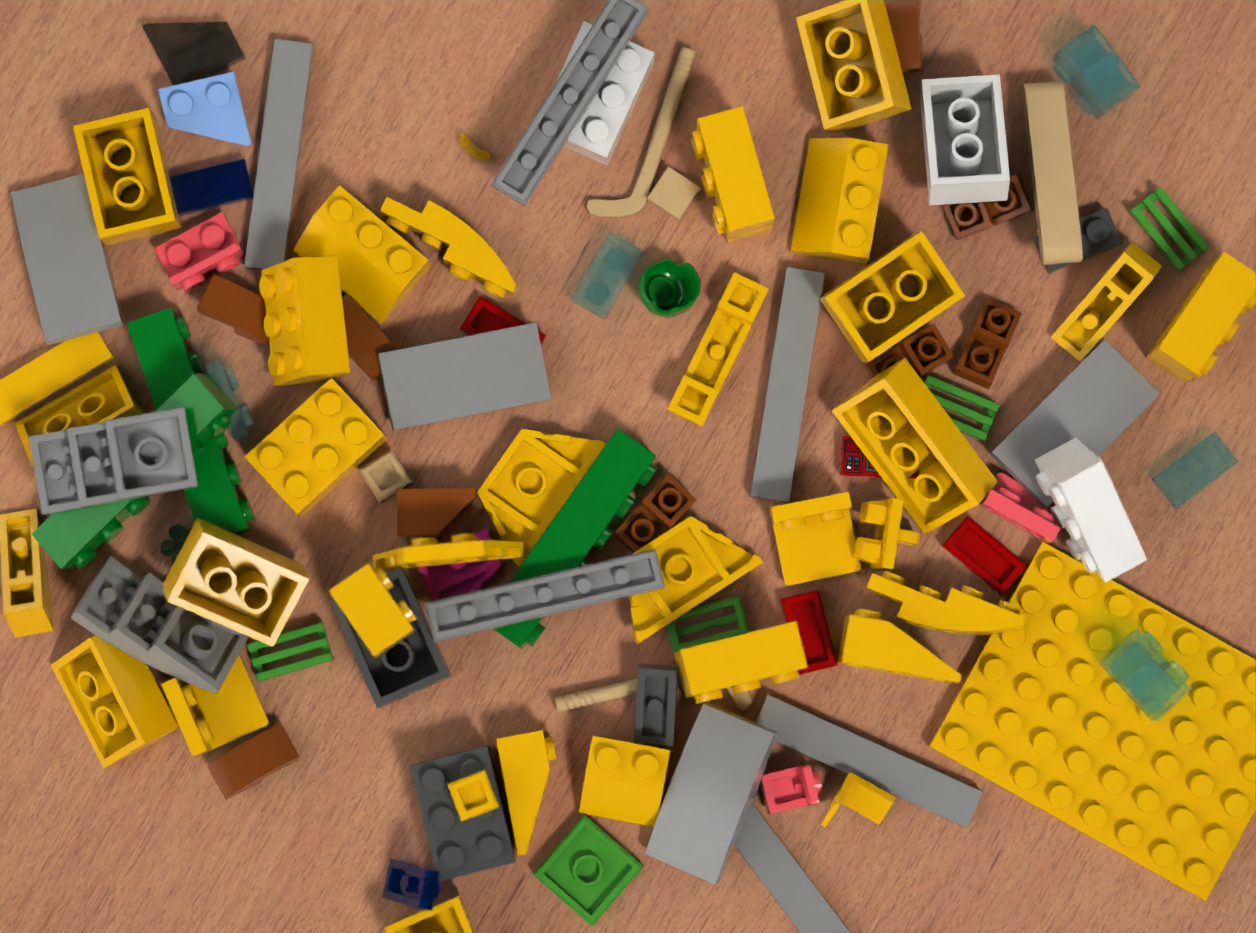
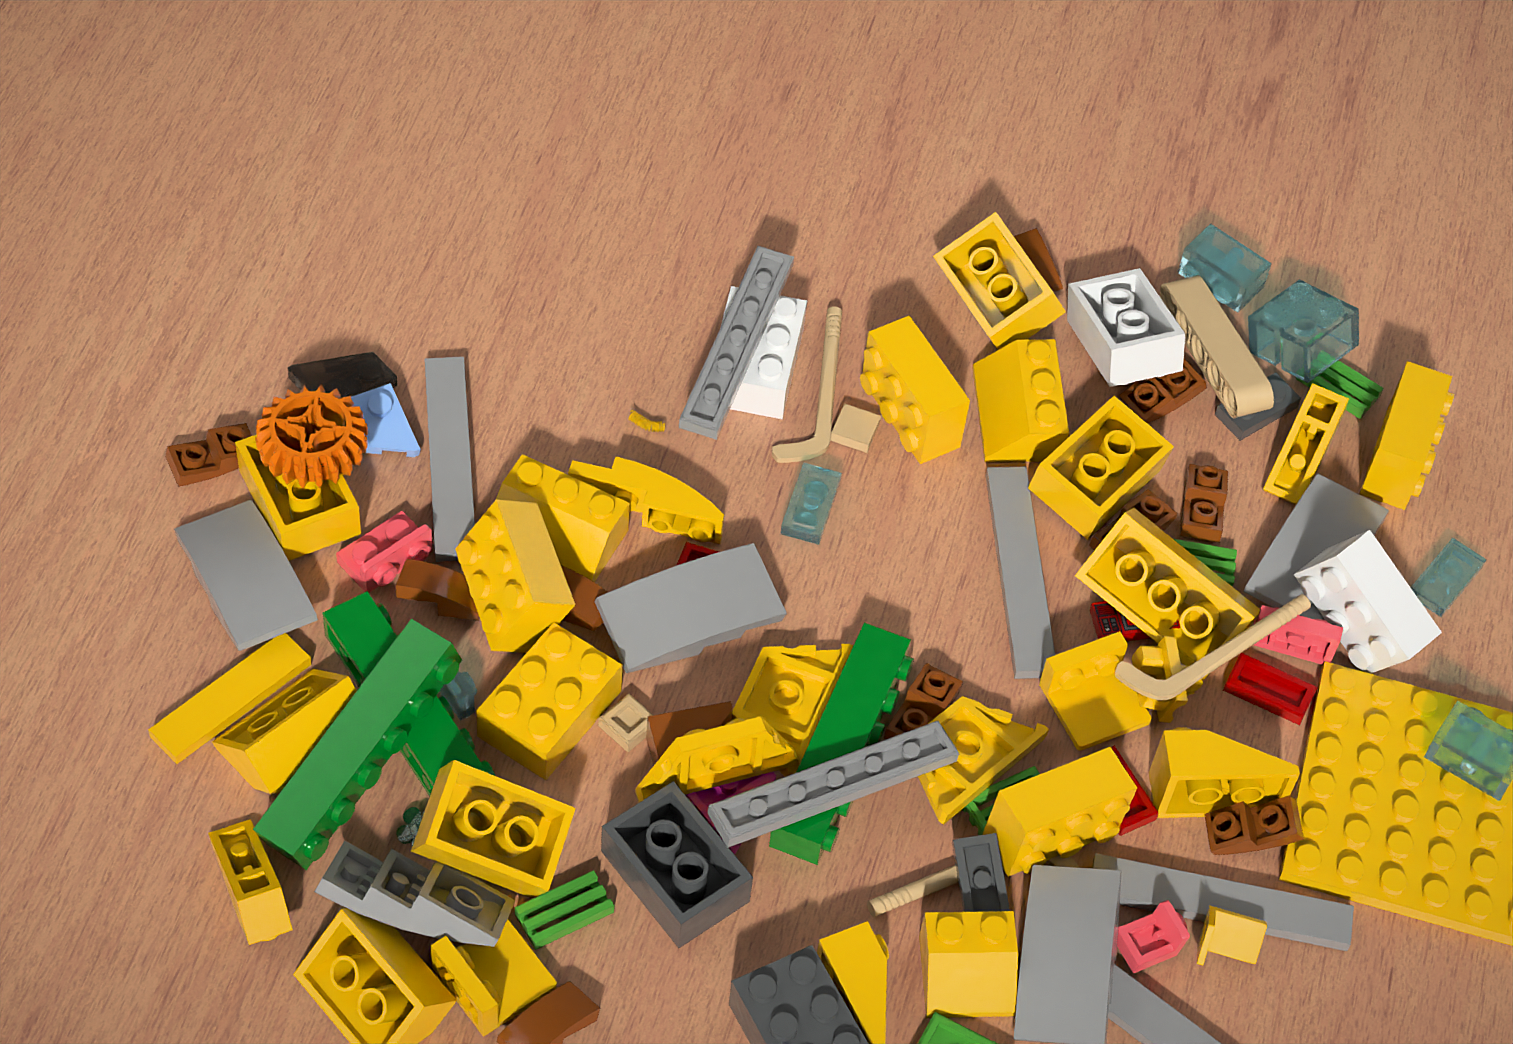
camera: 20 degrees left, 30 degrees down
light grey slope [29,407,198,515] -> none
clear blue plate [169,159,254,216] -> none
yellow brick [329,564,417,657] -> none
yellow tile [448,770,499,821] -> none
green hair [638,258,701,318] -> none
yellow slope [667,272,769,427] -> none
yellow slope [866,571,1027,635] -> none
none -> dark orange slope [165,423,252,487]
none -> orange gear [255,385,368,489]
none -> tan piece [1115,594,1311,701]
none -> dark orange slope [1204,795,1304,855]
none -> clear light blue piece [1248,279,1359,383]

